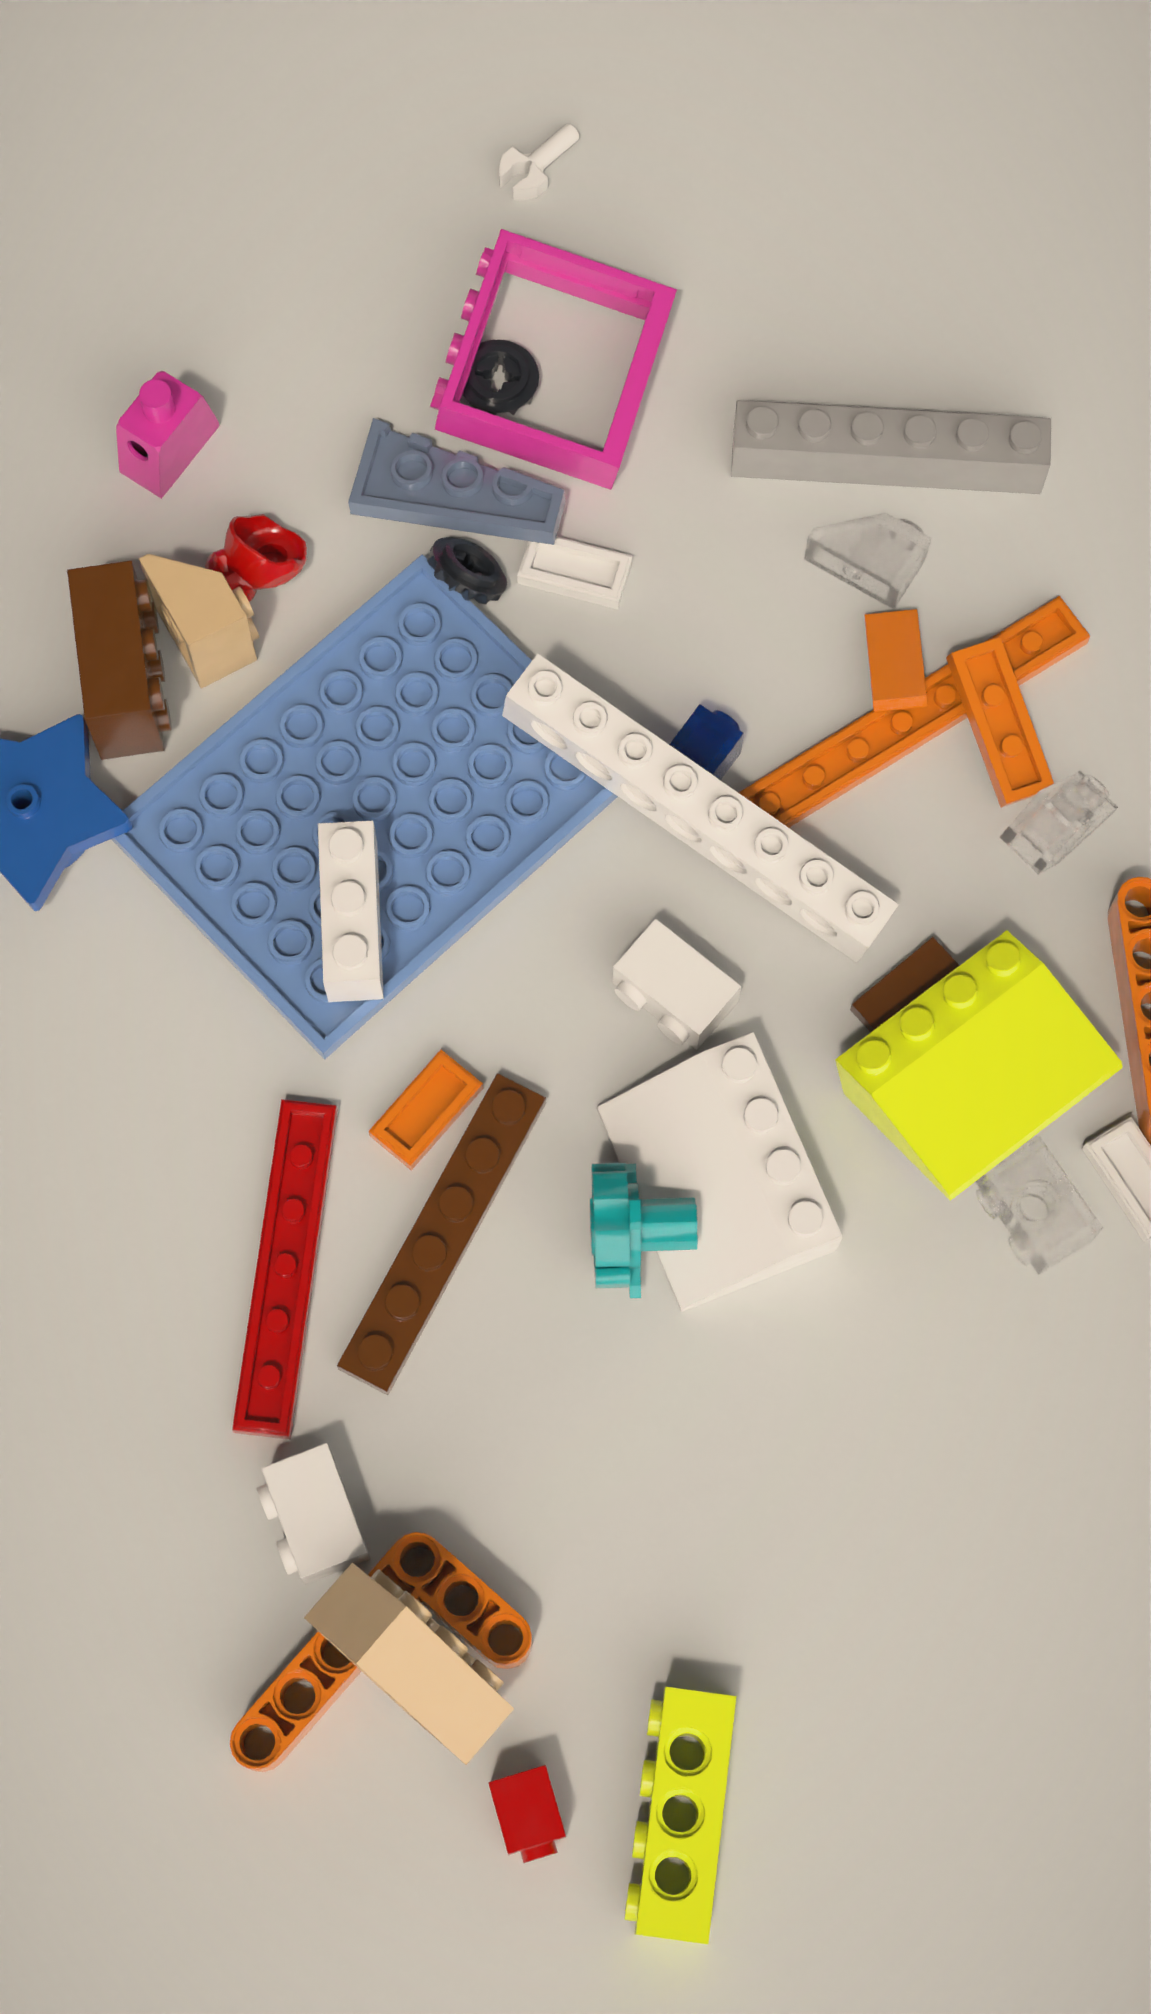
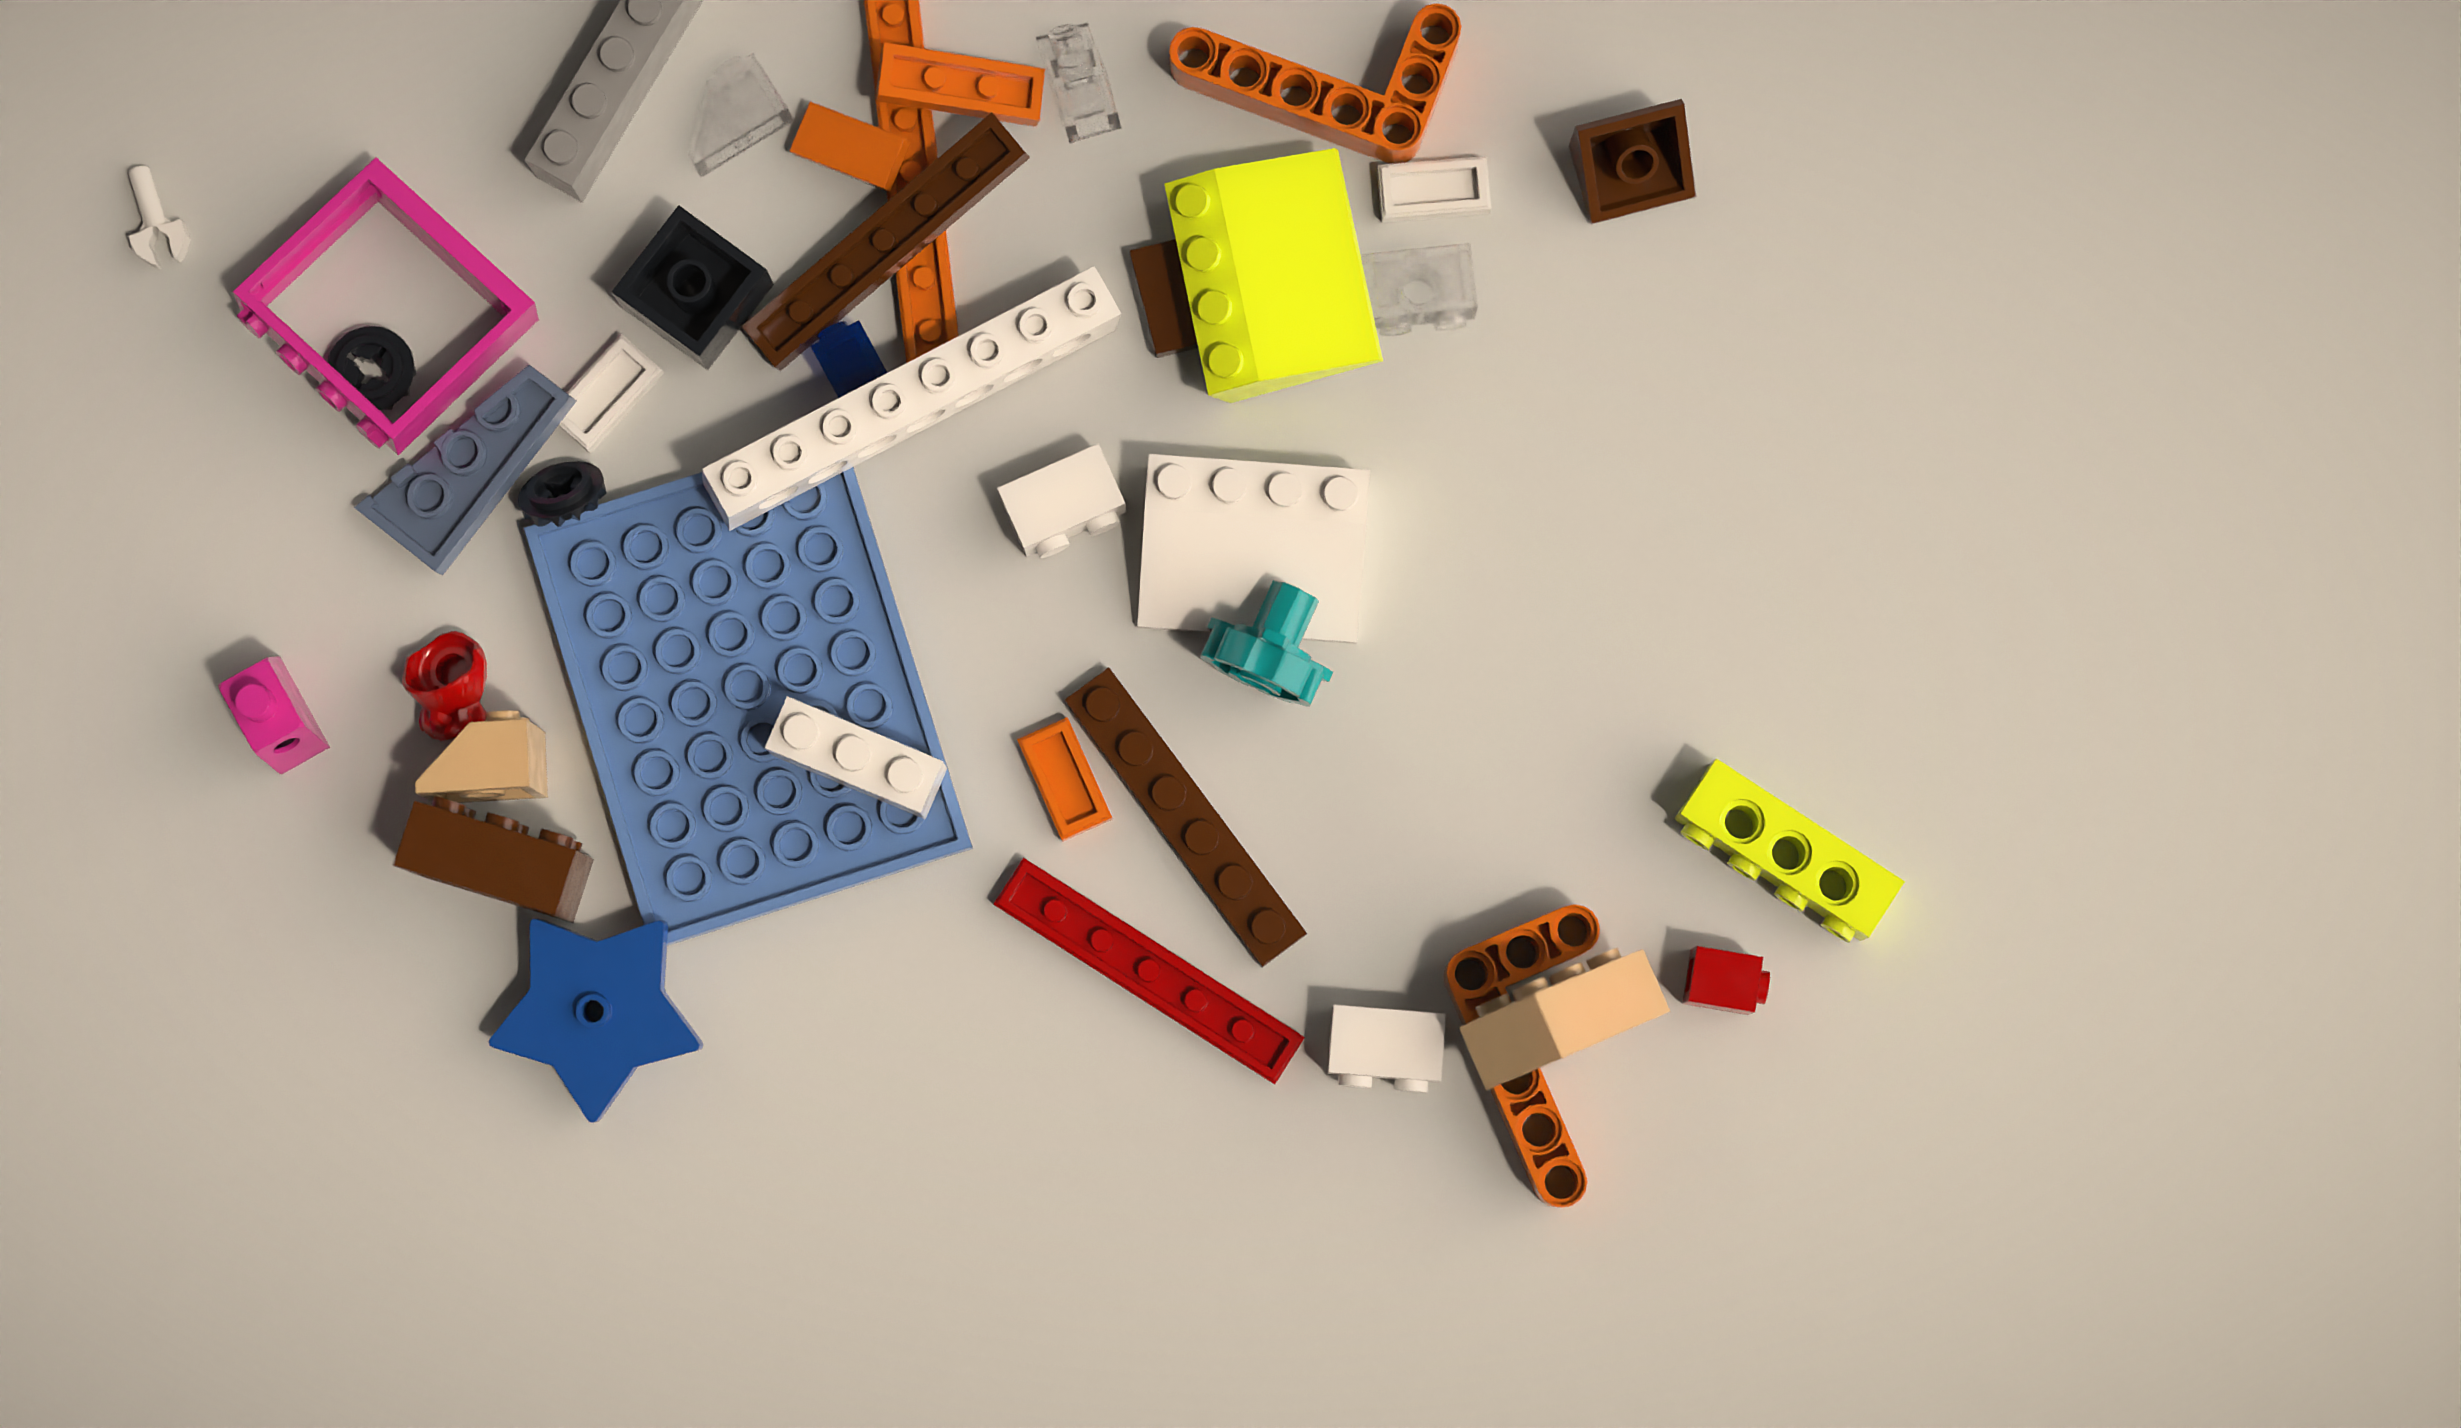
camera: 65 degrees left, 10 degrees up
none -> black brick [612,205,774,370]
none -> reddish brown plate [742,112,1030,371]

